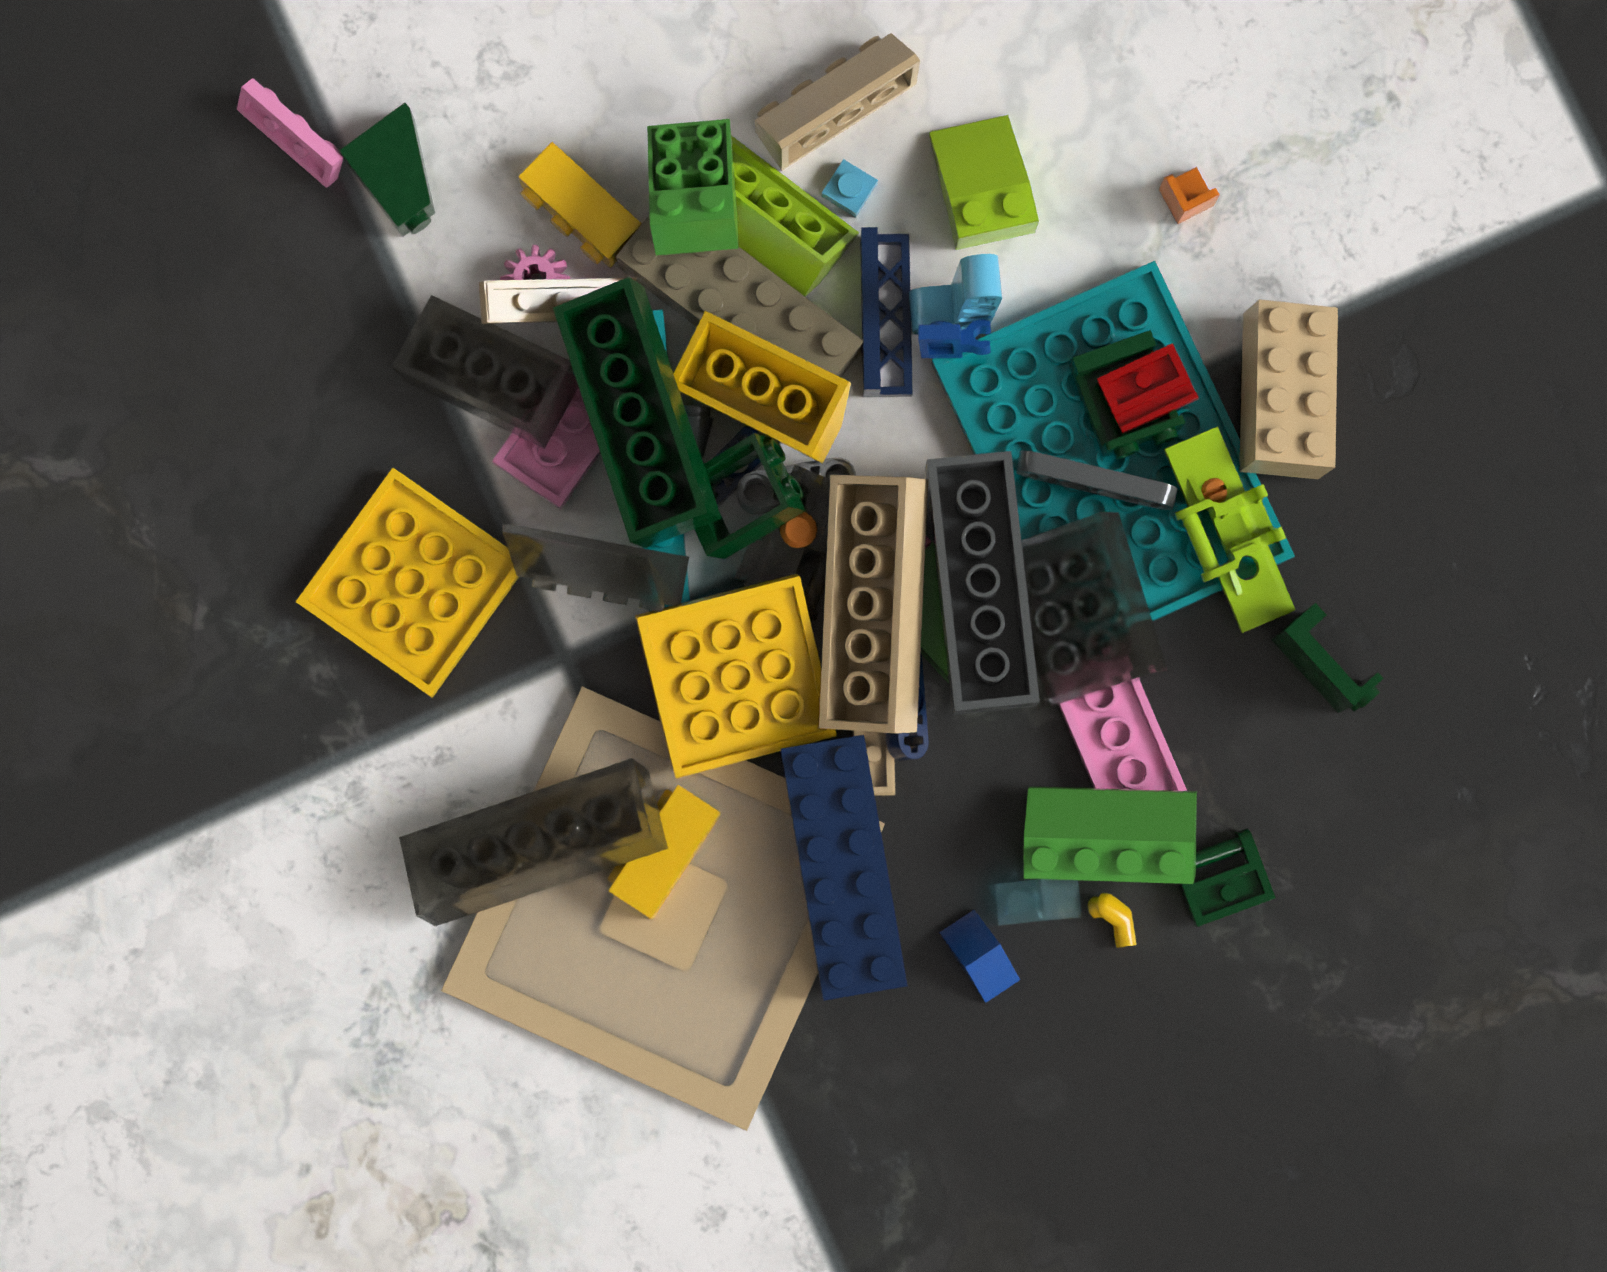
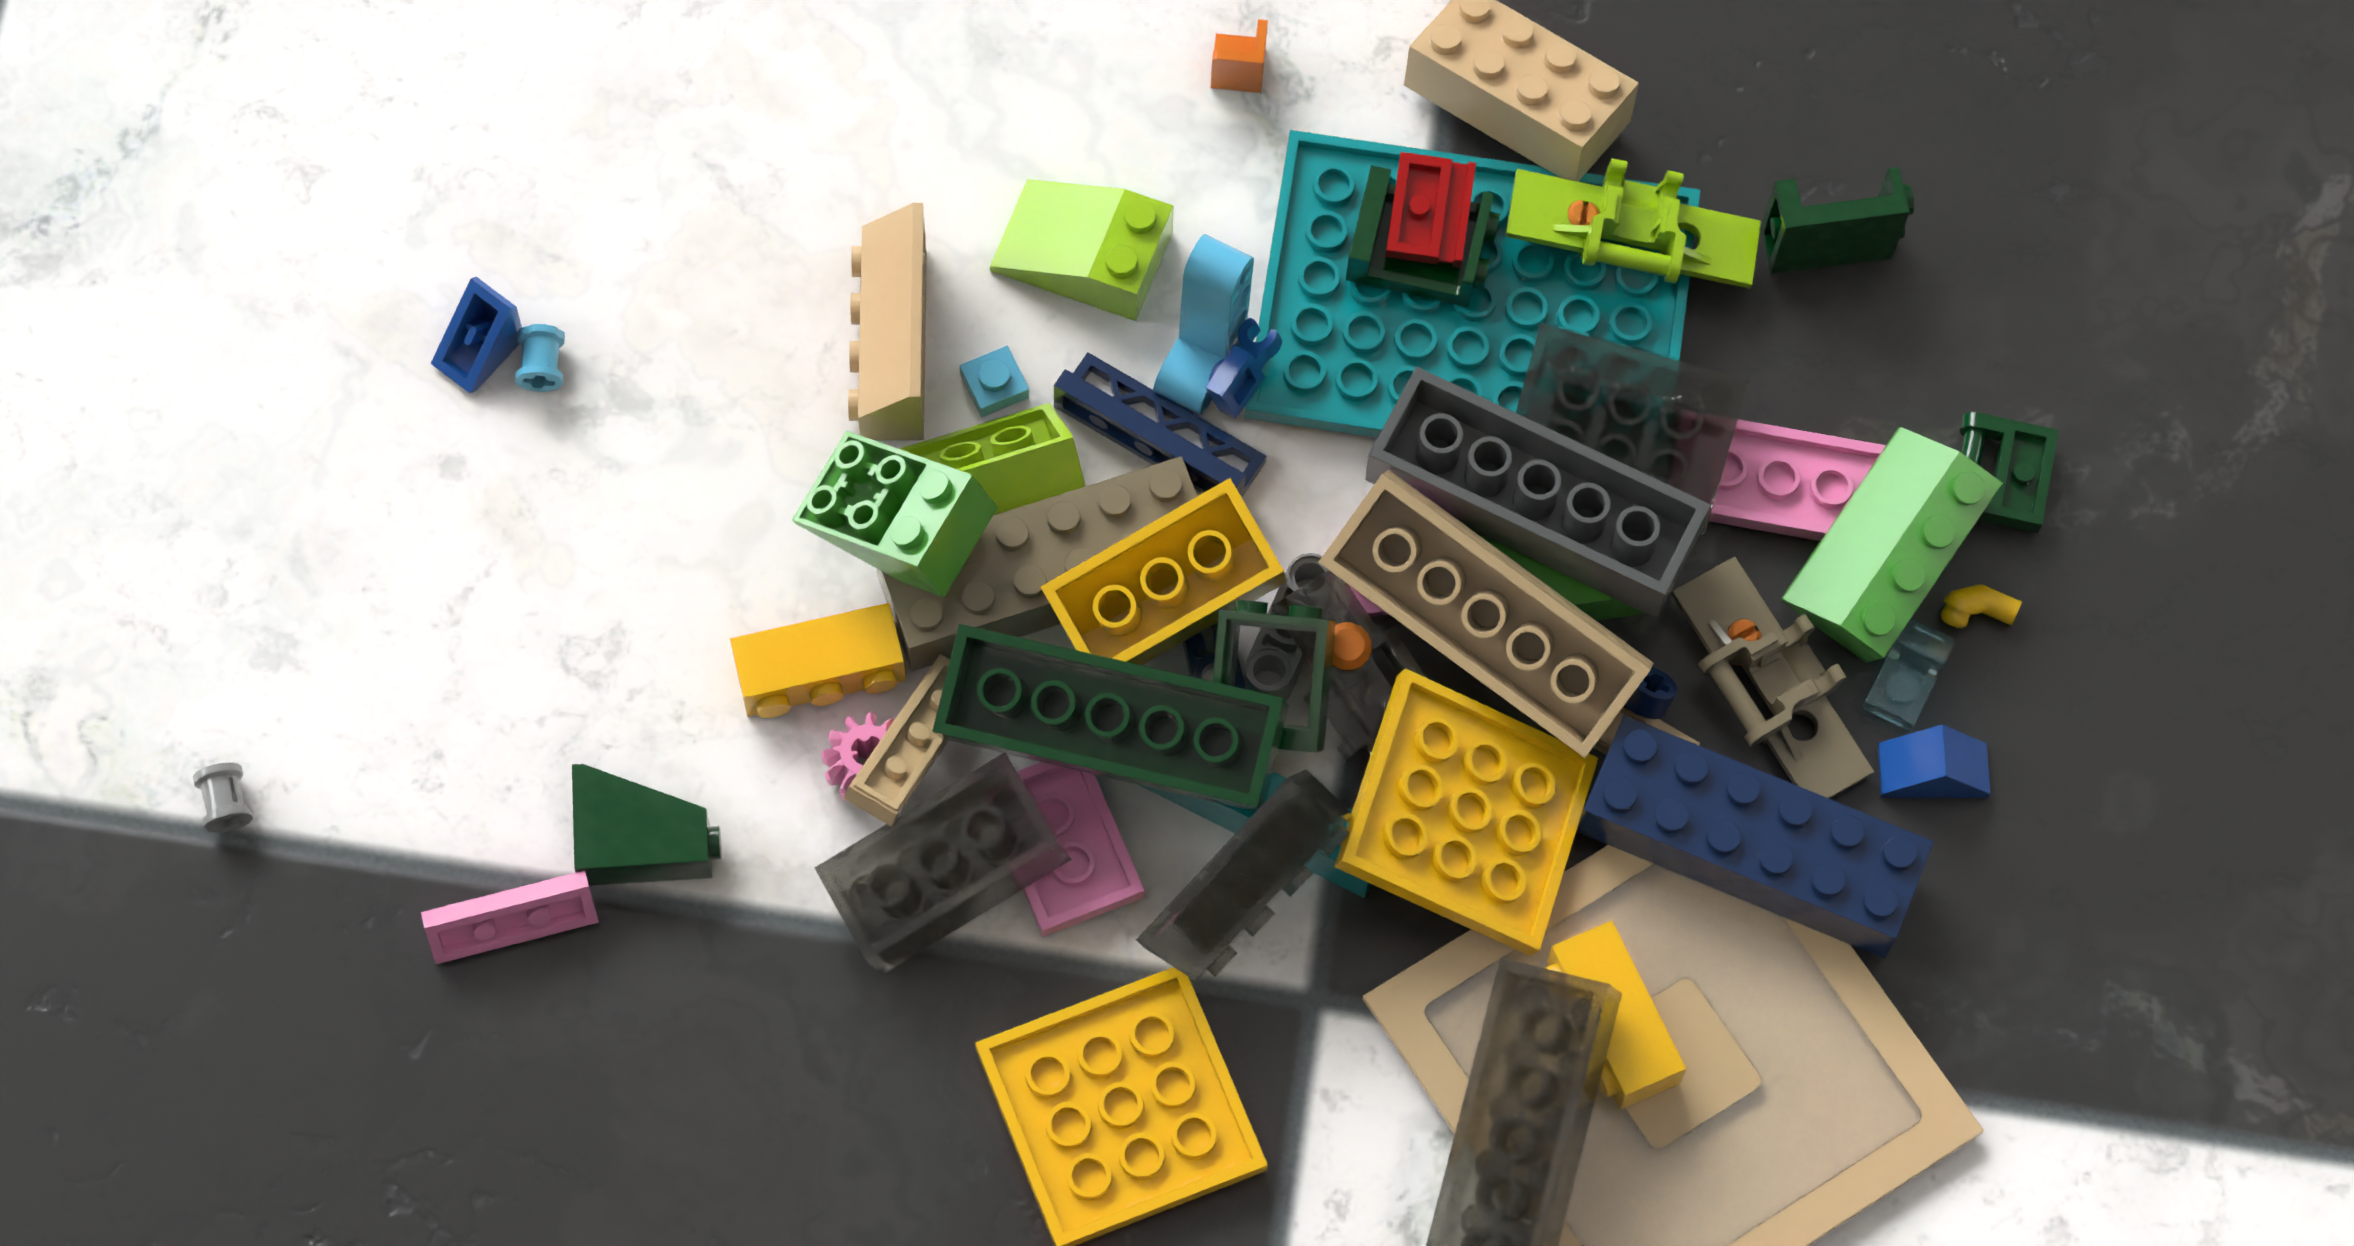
camera: 55 degrees left, 15 degrees down
dark grey beam [1015,451,1178,510] -> none
none -> dark tan piece [1671,557,1874,799]

